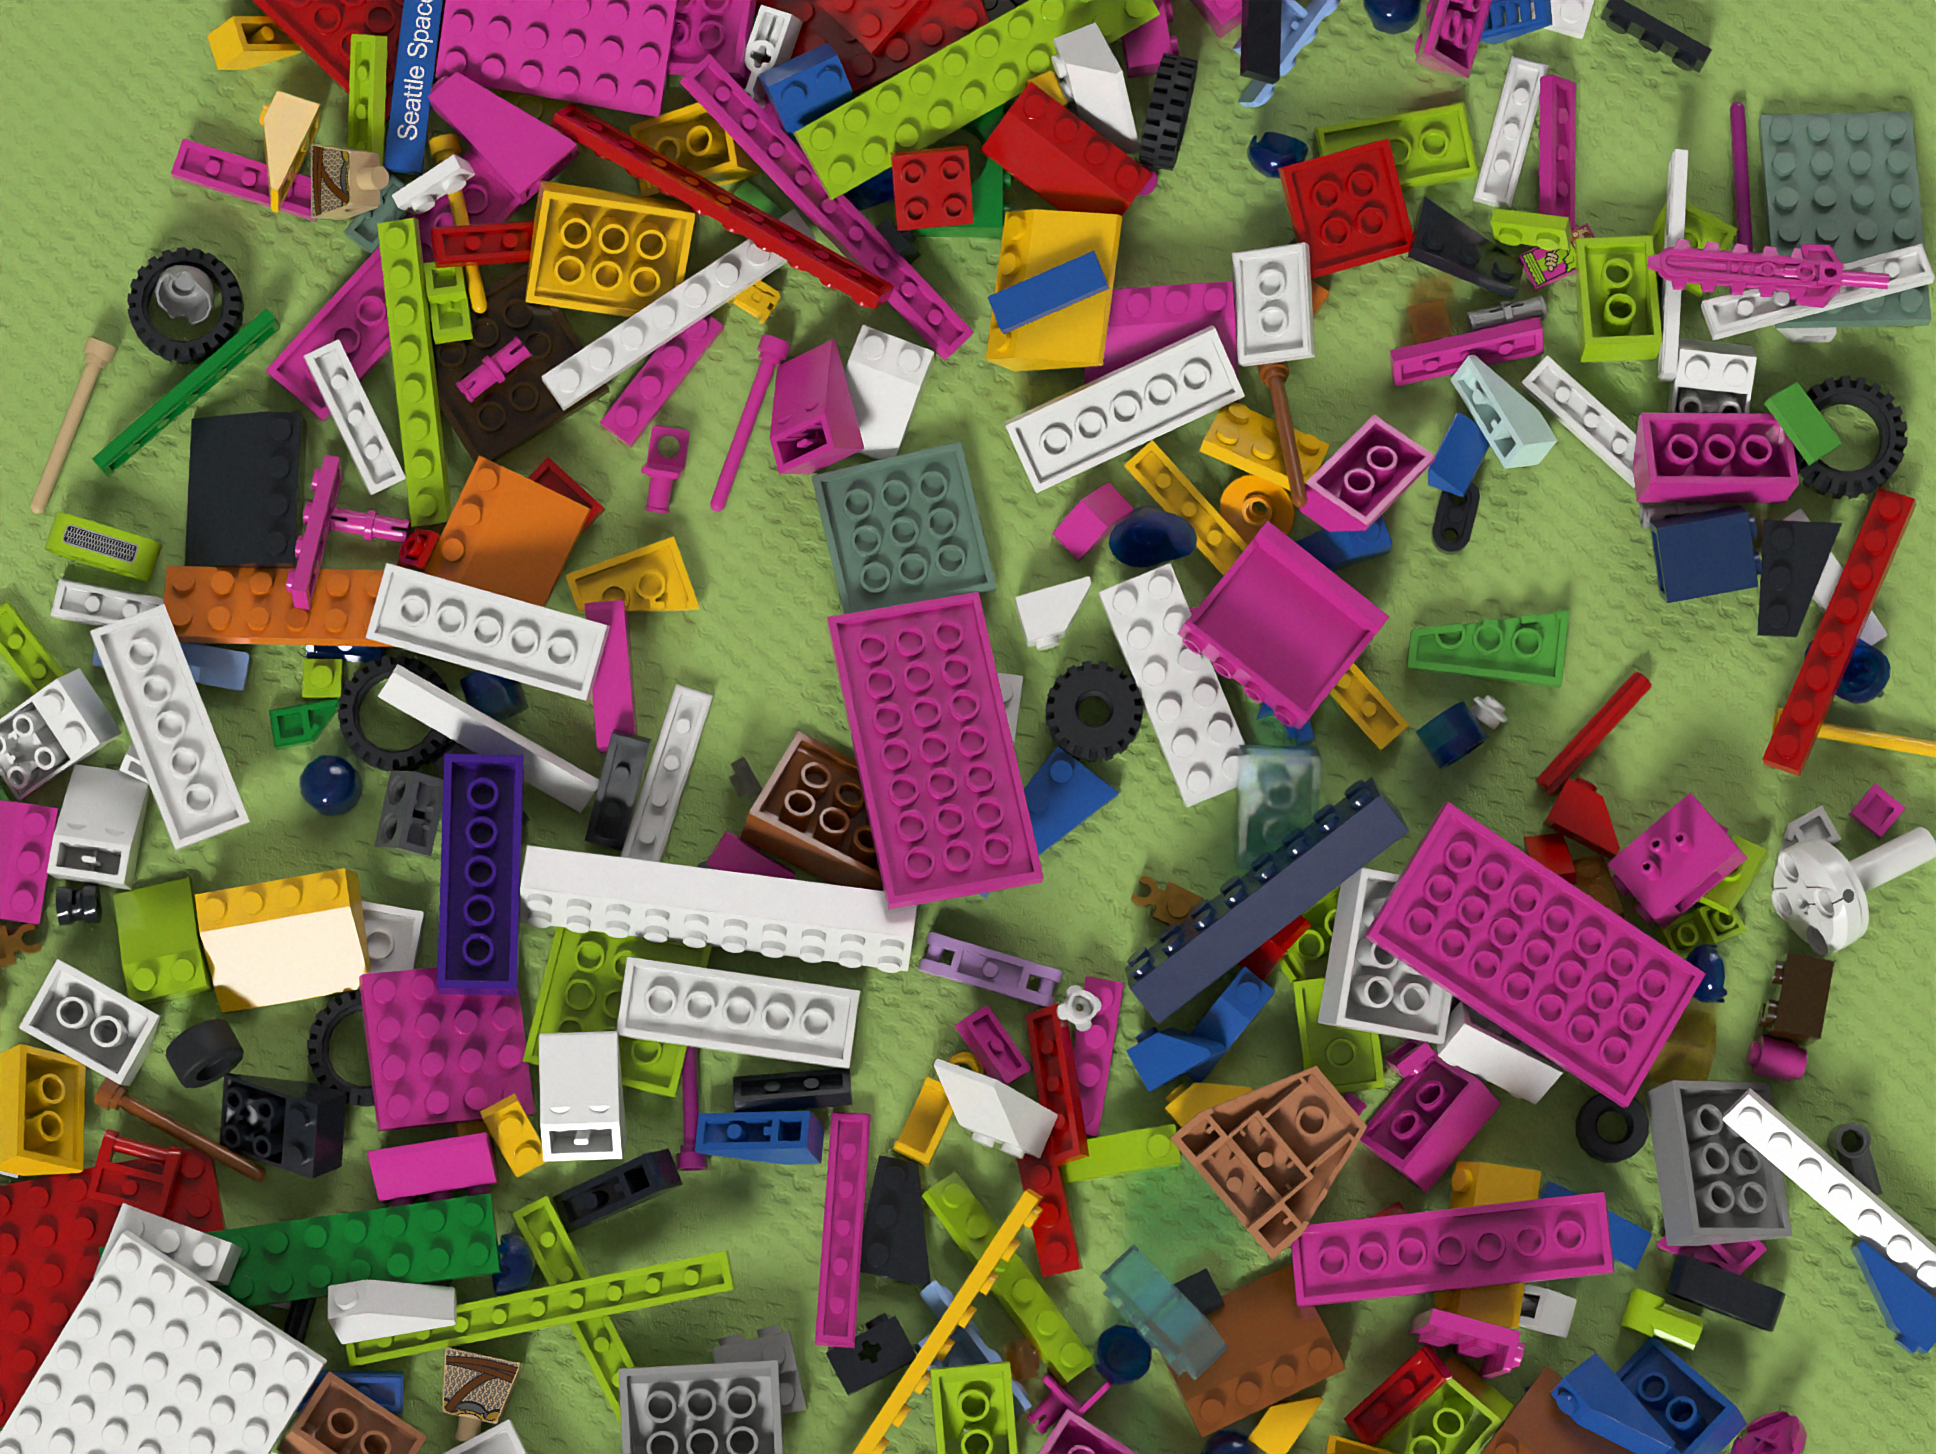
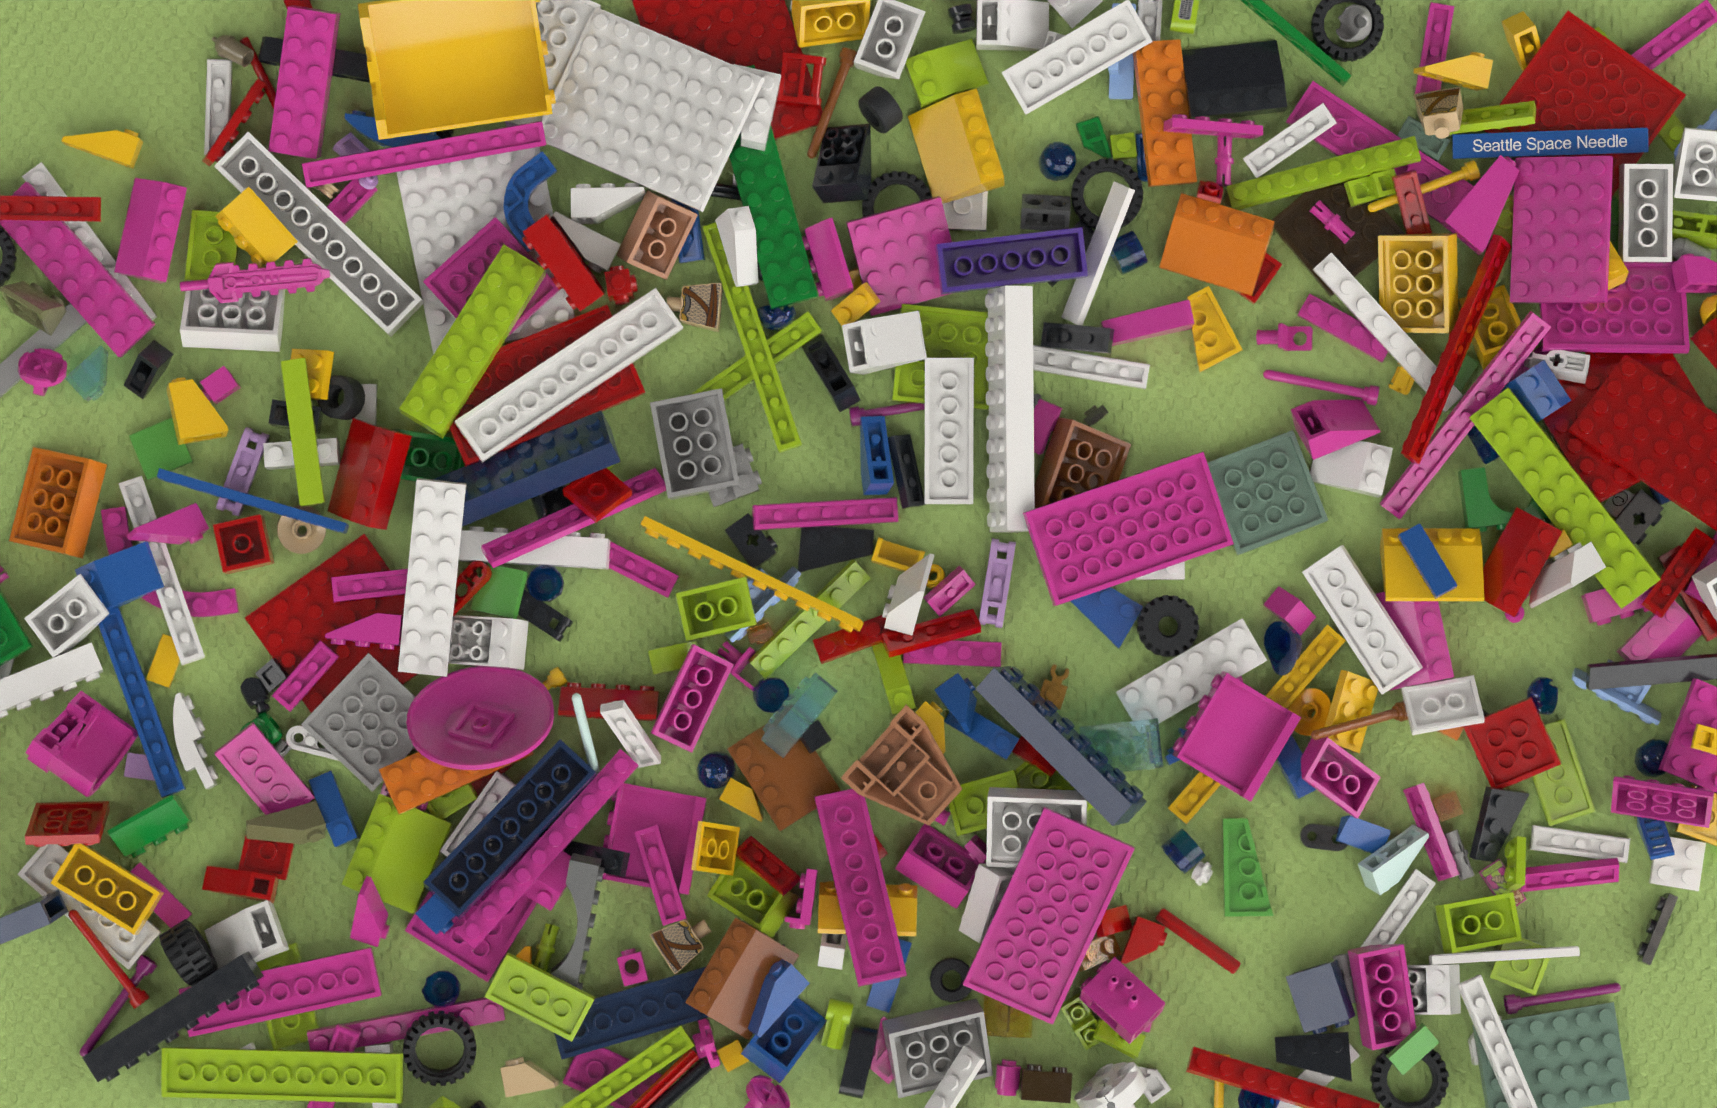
camera: 80 degrees right, 5 degrees up
white plate [366,563,610,701] -> none
white plate [392,155,476,215] -> none
black plate [876,218,921,265] -> none
red plate [890,146,974,231] -> none
white slope [1015,576,1092,650] -> none
white plate [1056,985,1101,1031] -> none
black tyre [1139,53,1198,171] -> none
dark pink bar [1647,239,1889,308] -> none
clear blue hair [1685,944,1727,1003] -> none

